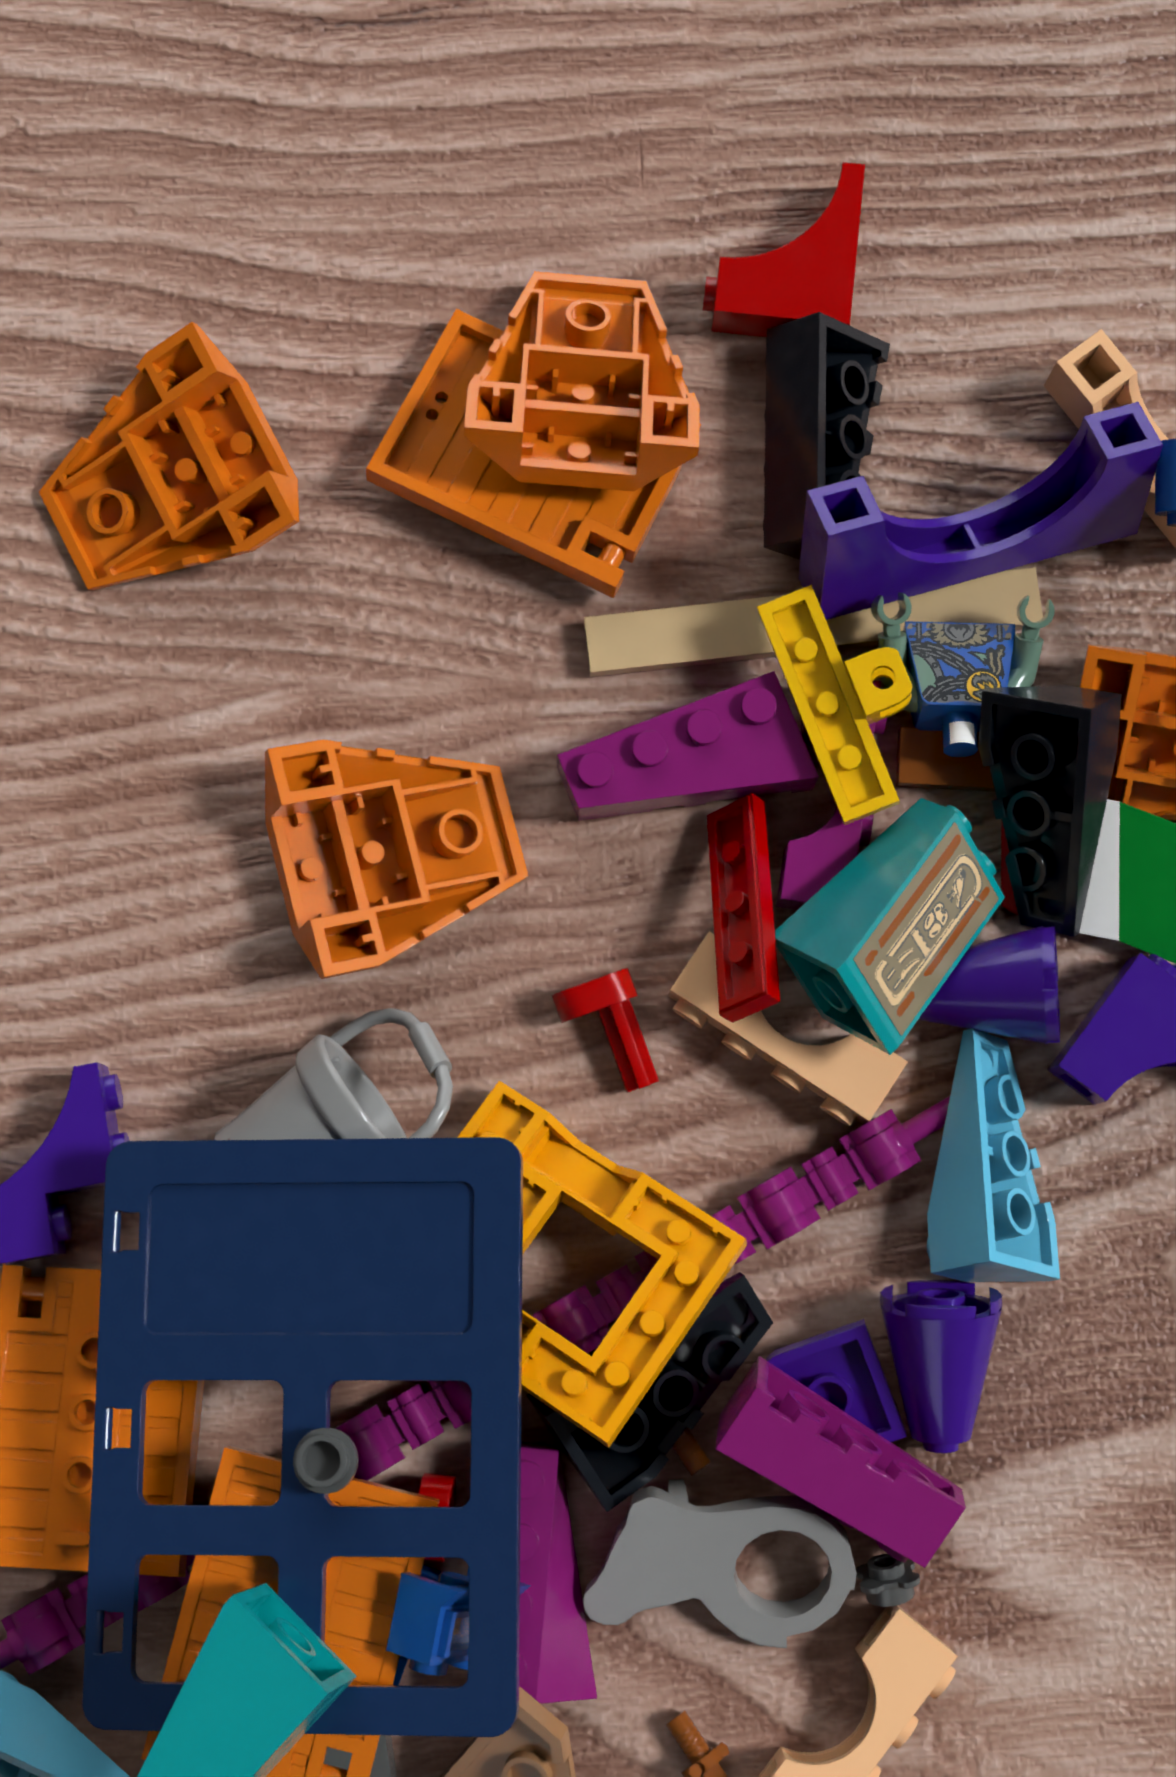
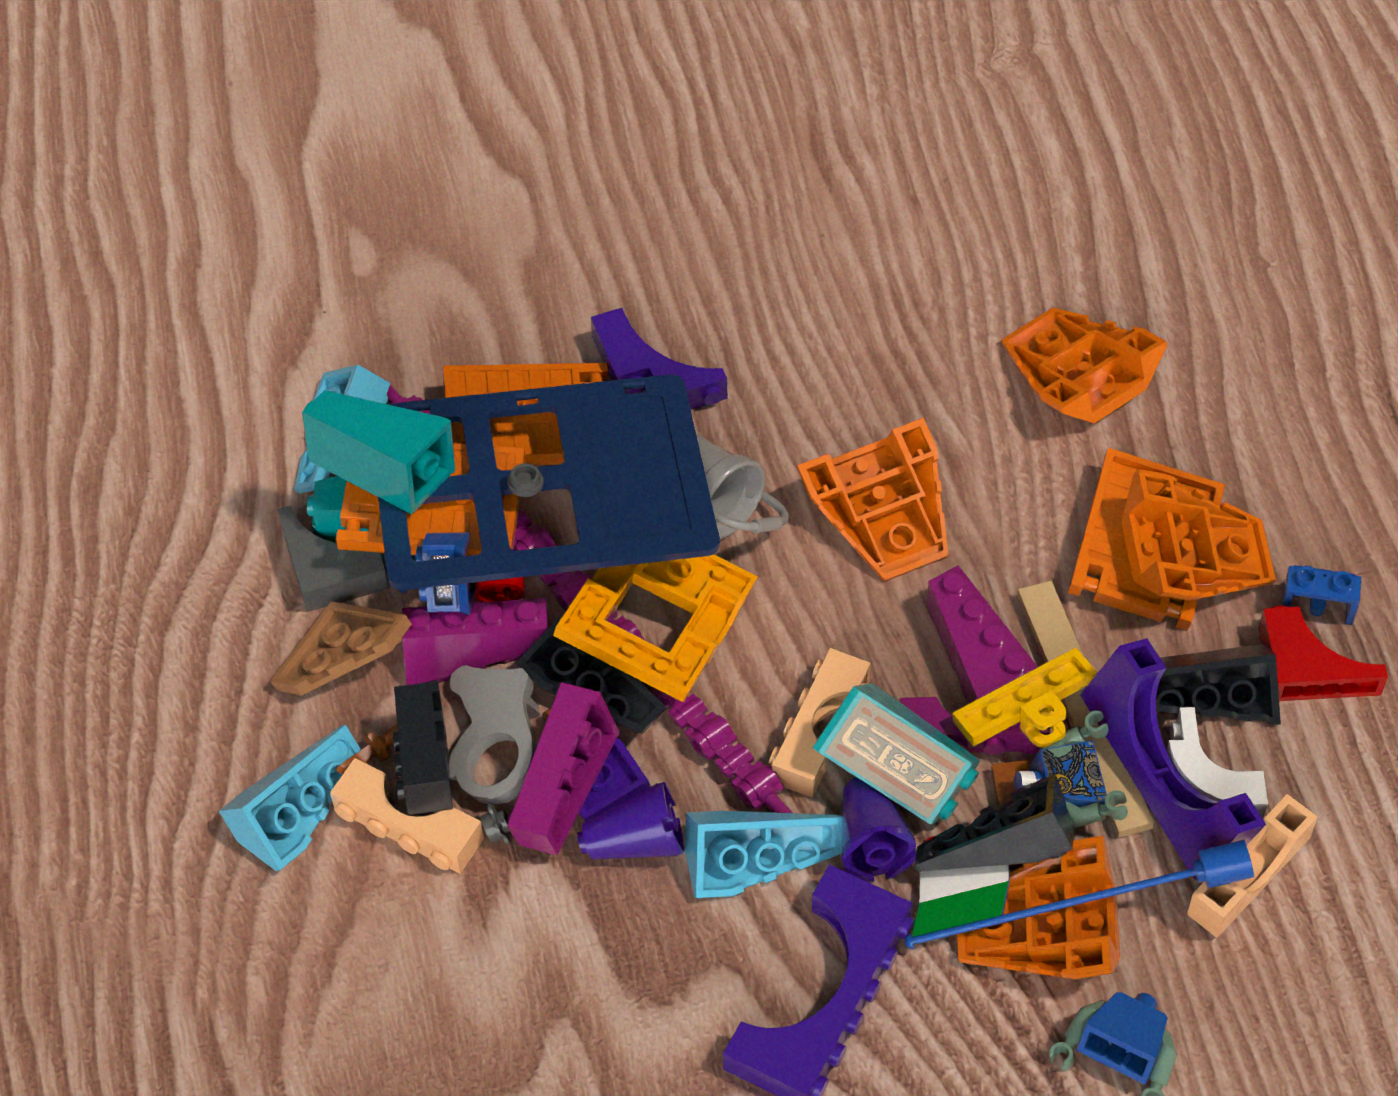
camera: 85 degrees right, 25 degrees down
red piece [551,968,659,1093] -> none
red tile [707,793,780,1023] -> none
none -> black wedge [393,681,453,815]
none -> white arch [1167,707,1268,819]
none -> blue window [1281,565,1362,625]

